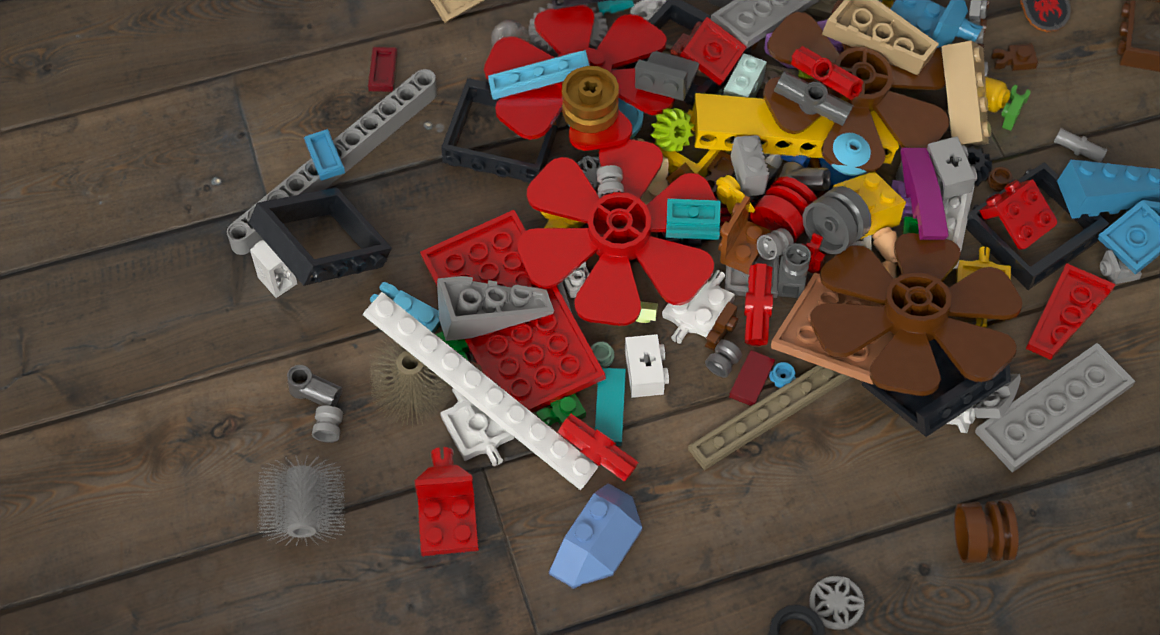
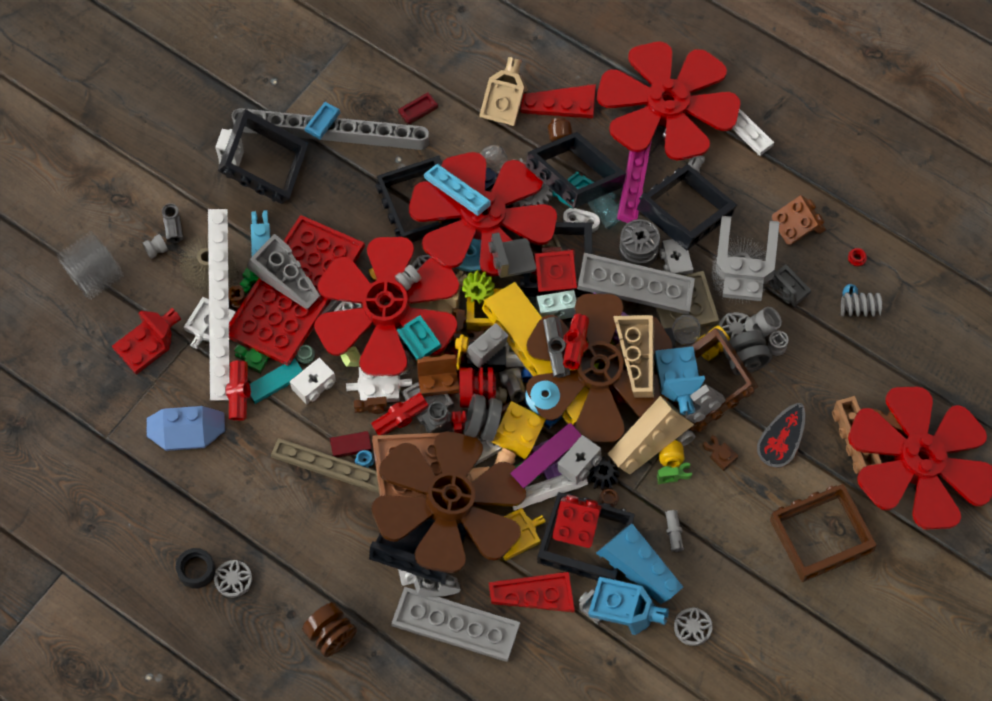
camera: 55 degrees right, 5 degrees up
pearl gold wheel [562,66,619,133] -> none
flat silver wheel [705,340,742,378] -> none
light grey wheel [757,228,794,260] -> none

